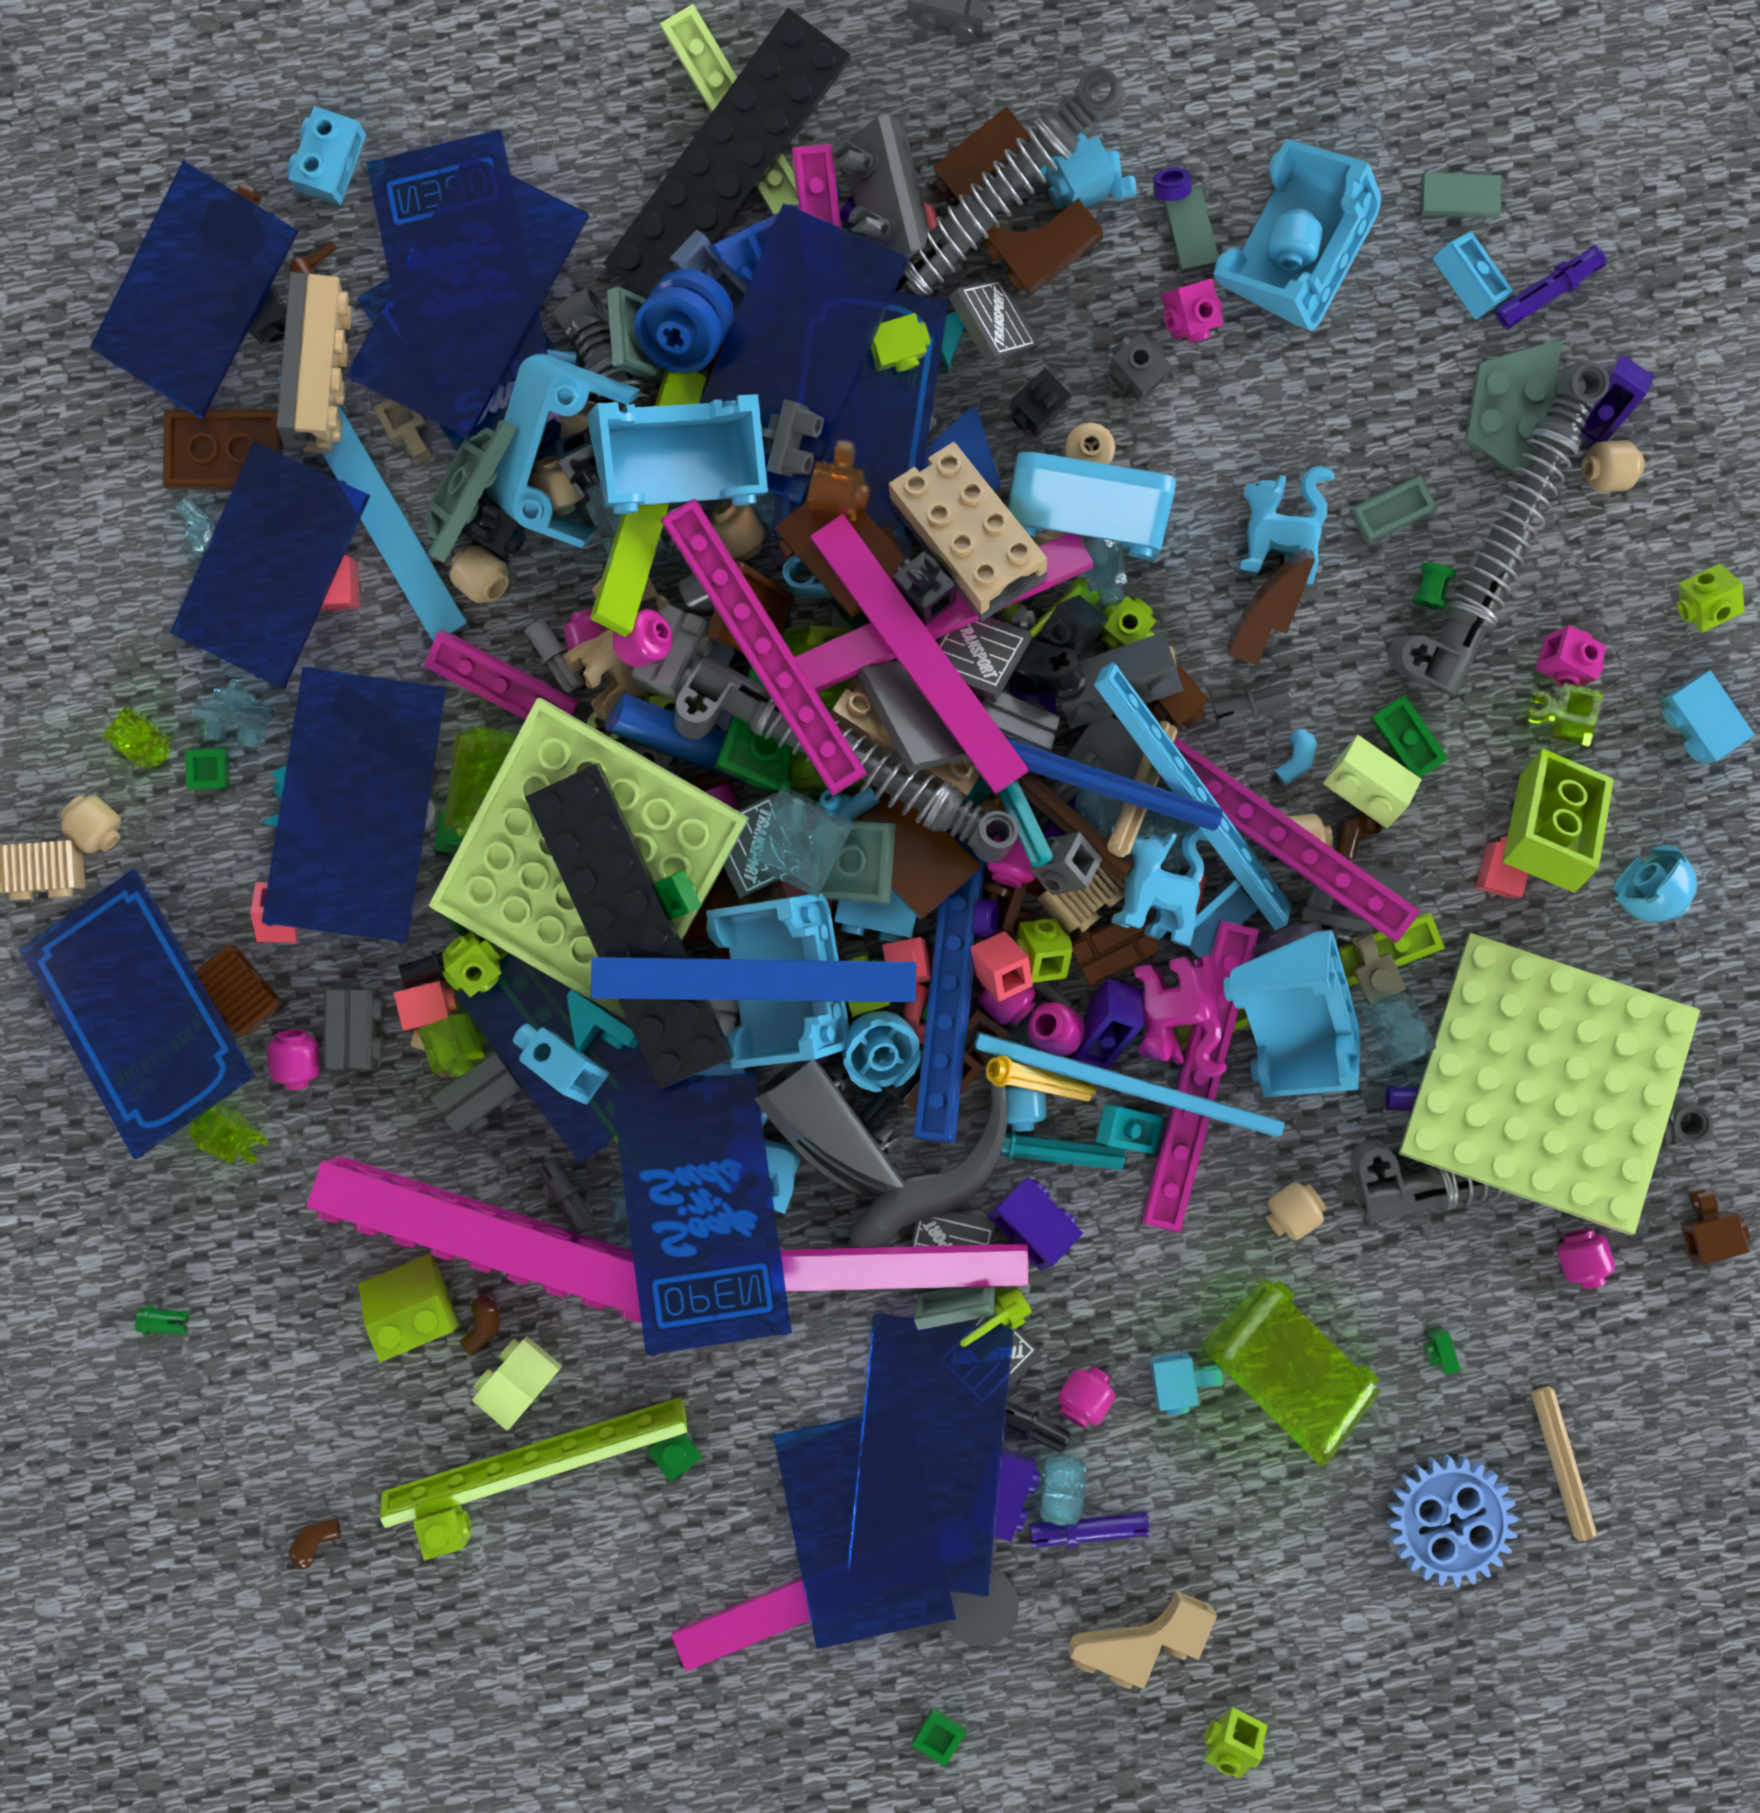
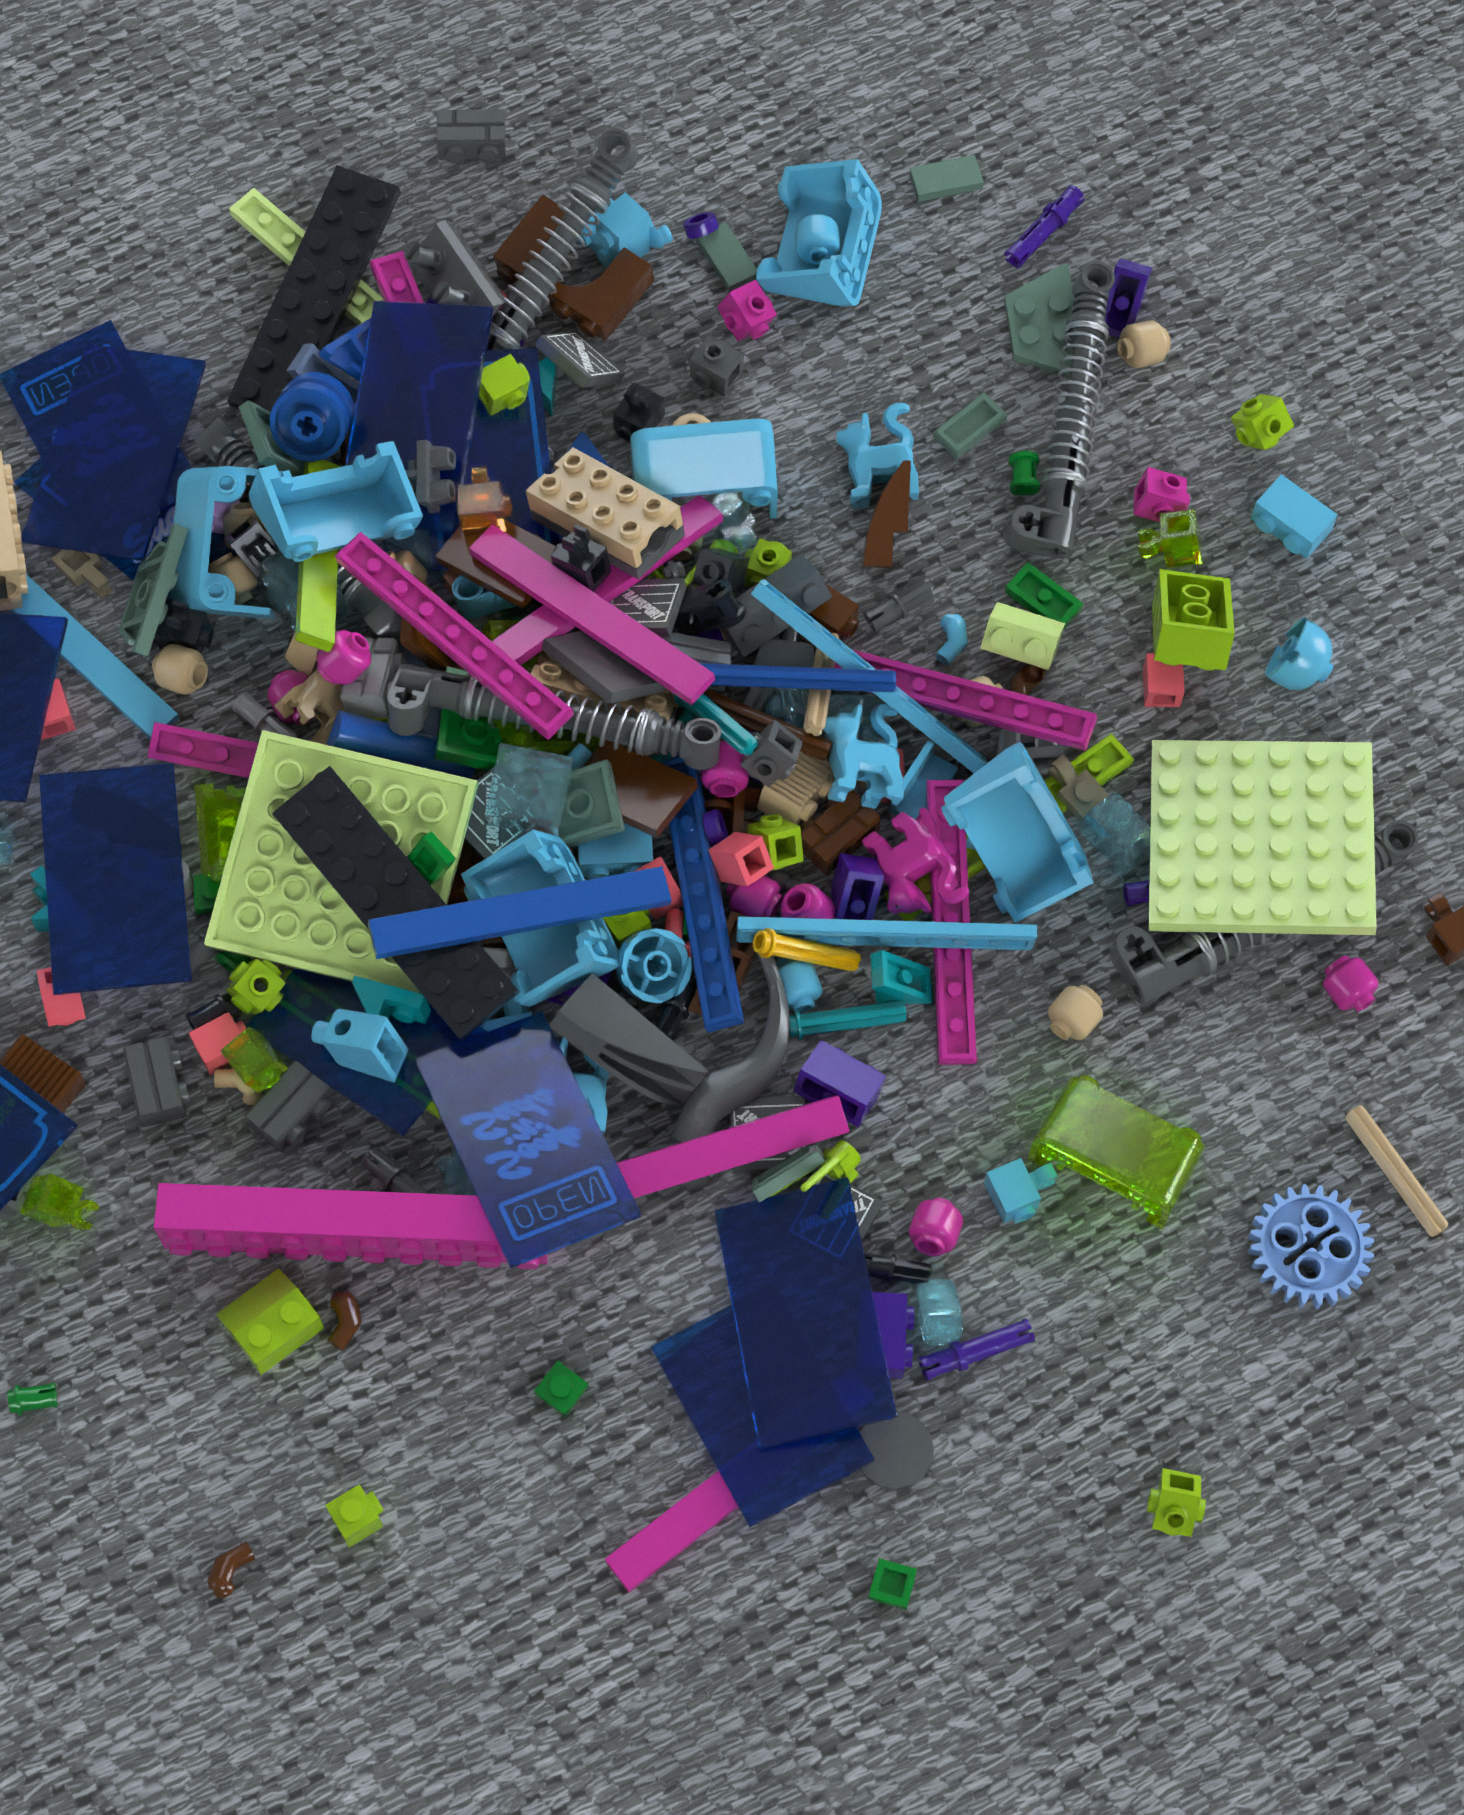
camera: 15 degrees left, 20 degrees down
dark pink head [267,1029,321,1090] -> none
lime tile [380,1397,688,1528] -> none
yellowish green brick [472,1336,562,1431] -> none
tan arch [1067,1590,1217,1689] -> none
green plate [1423,1327,1461,1375] -> none
medium azure slope [1433,231,1515,320] -> none

